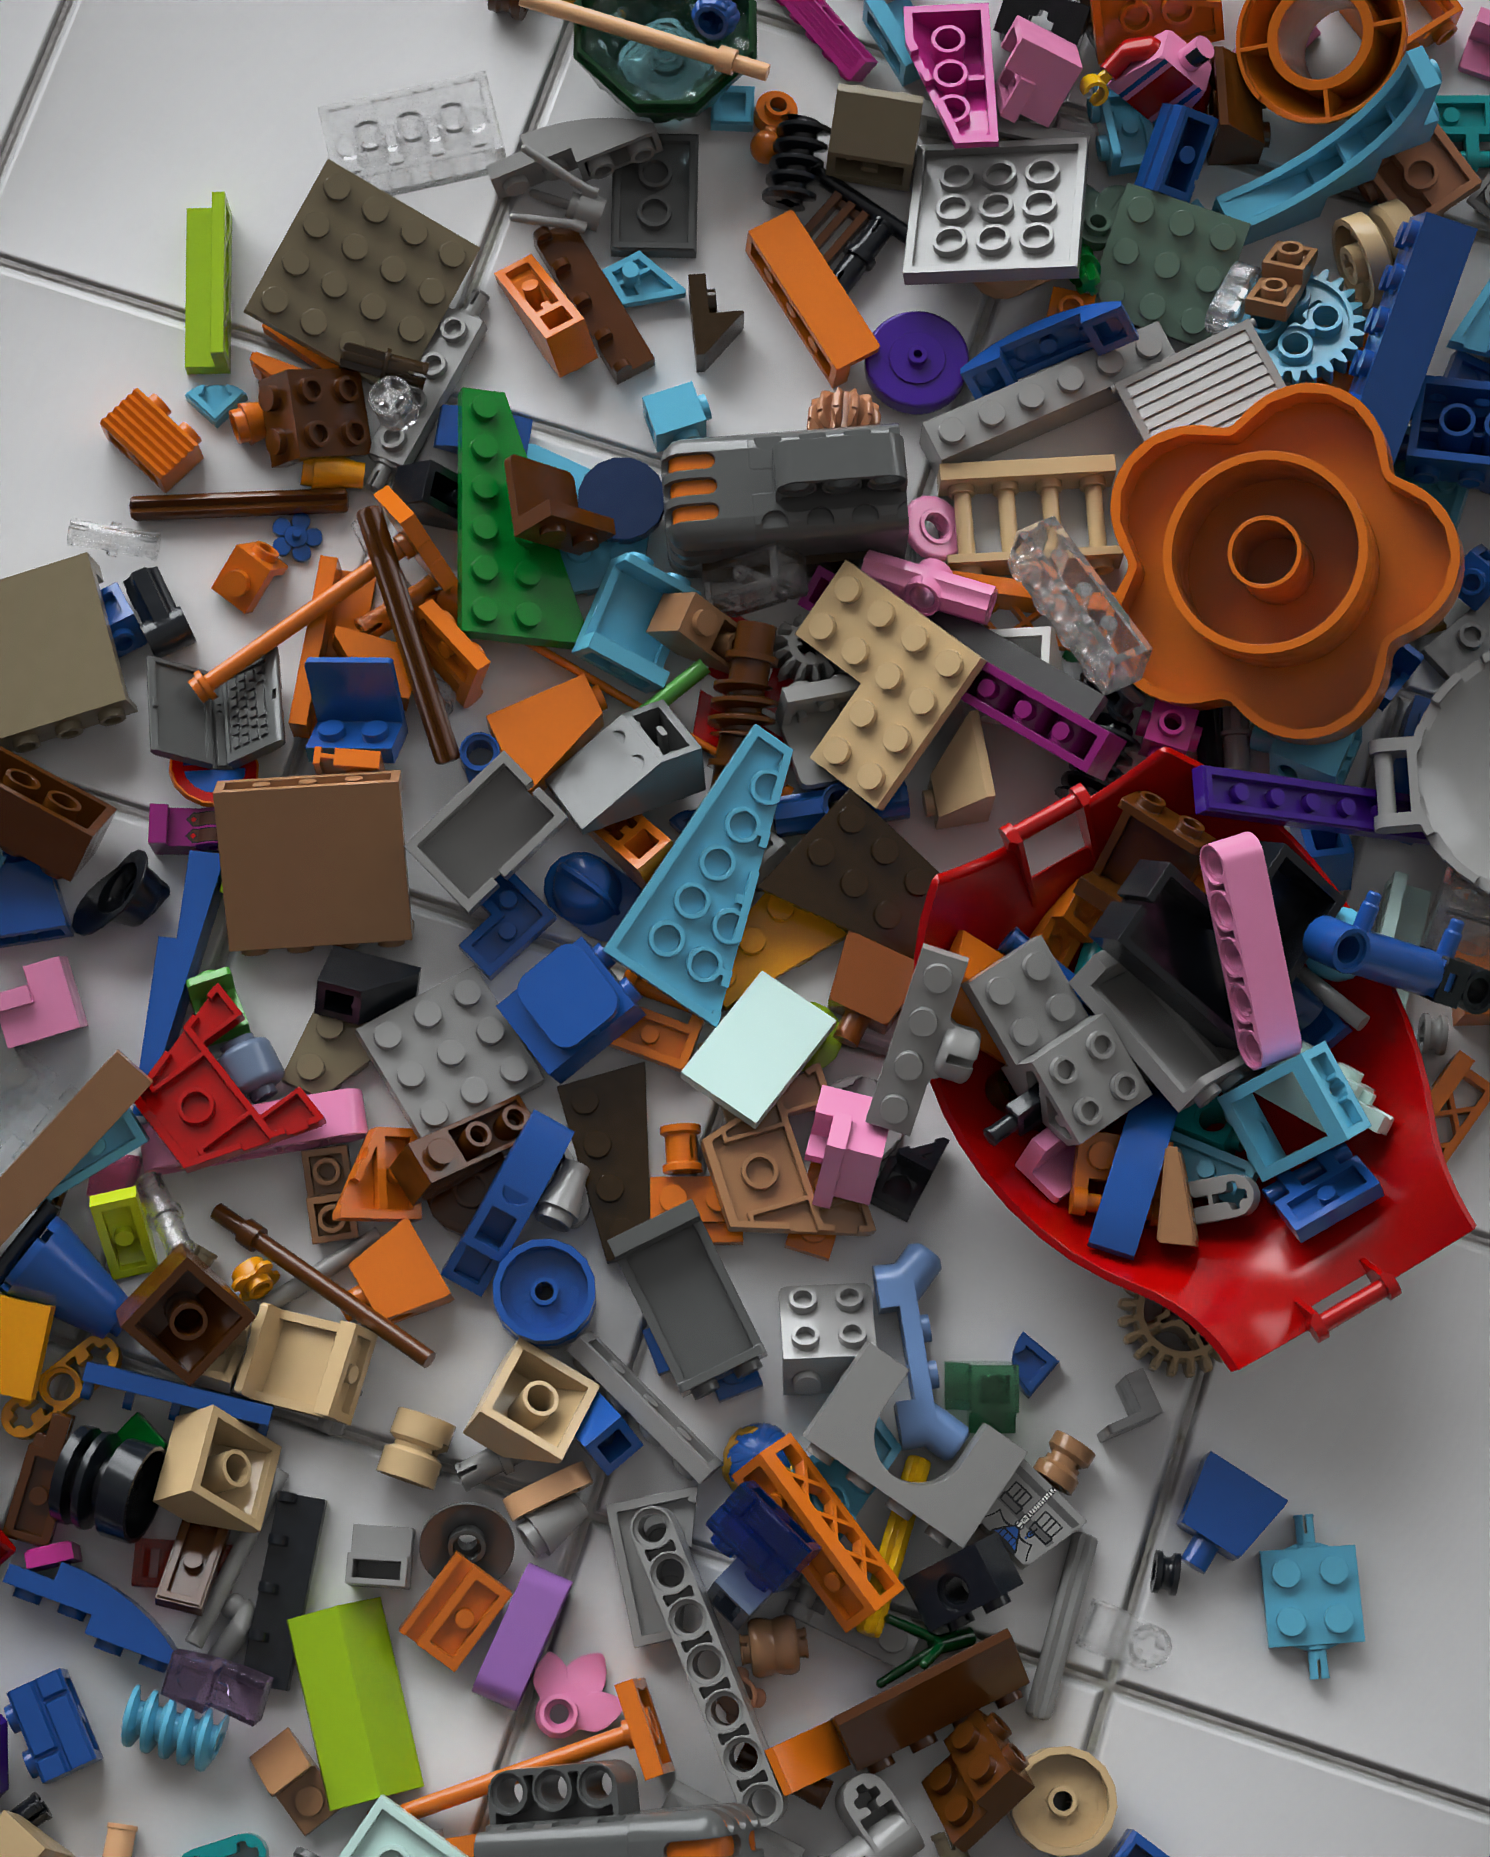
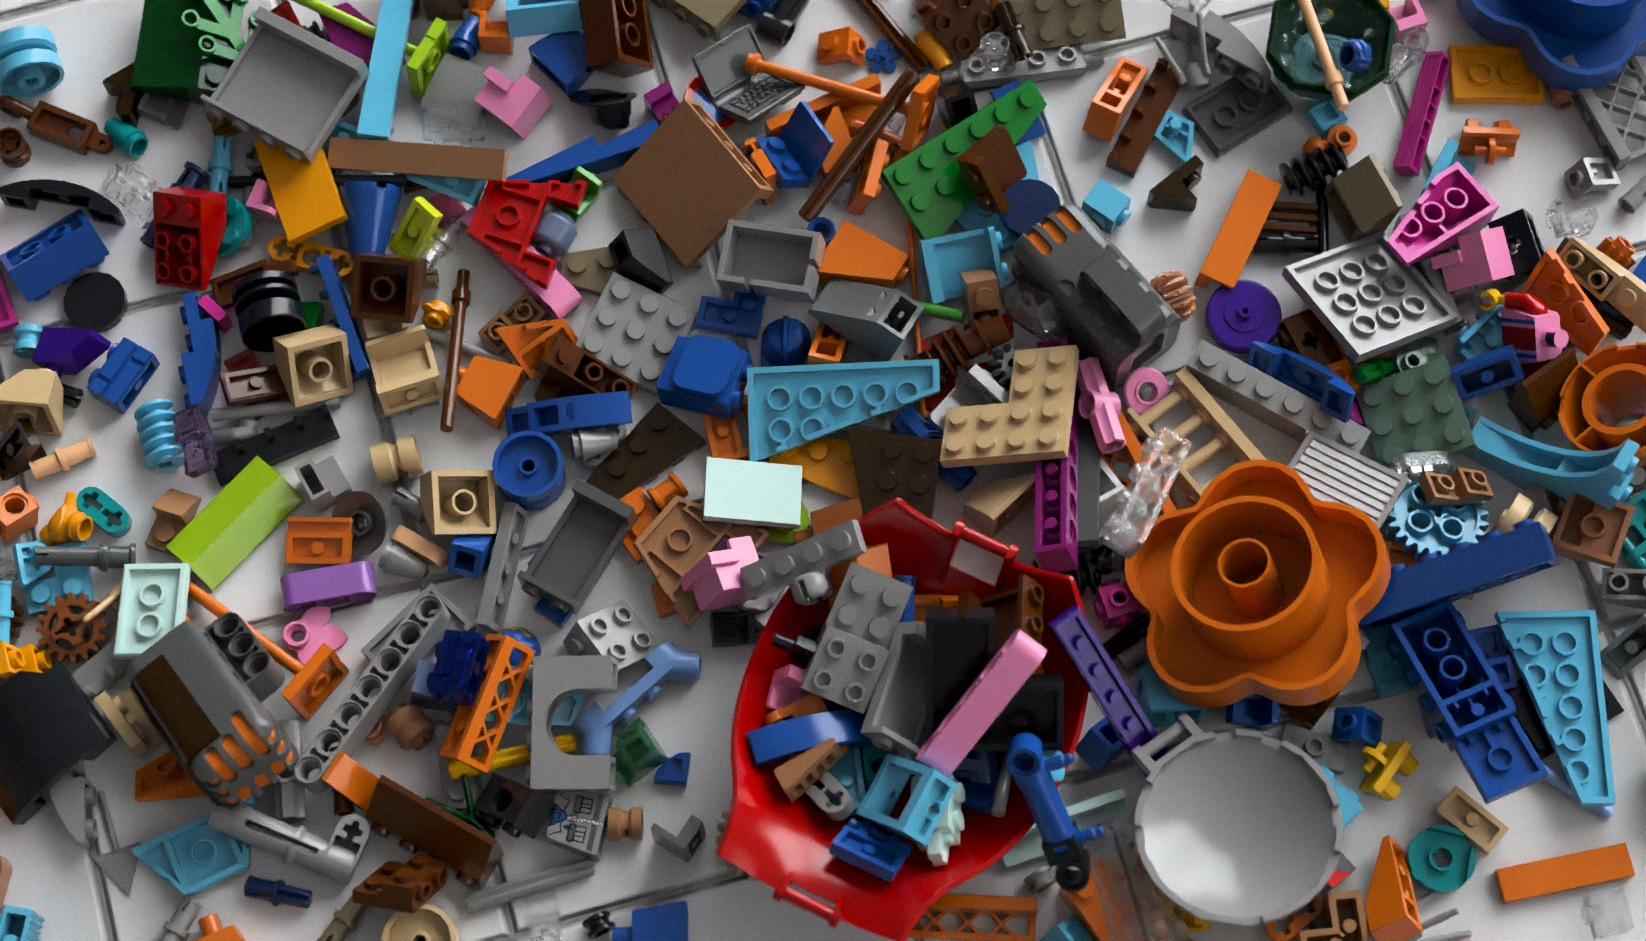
camera: 60 degrees right, 5 degrees down
none -> reddish brown brick [1277,309,1344,366]

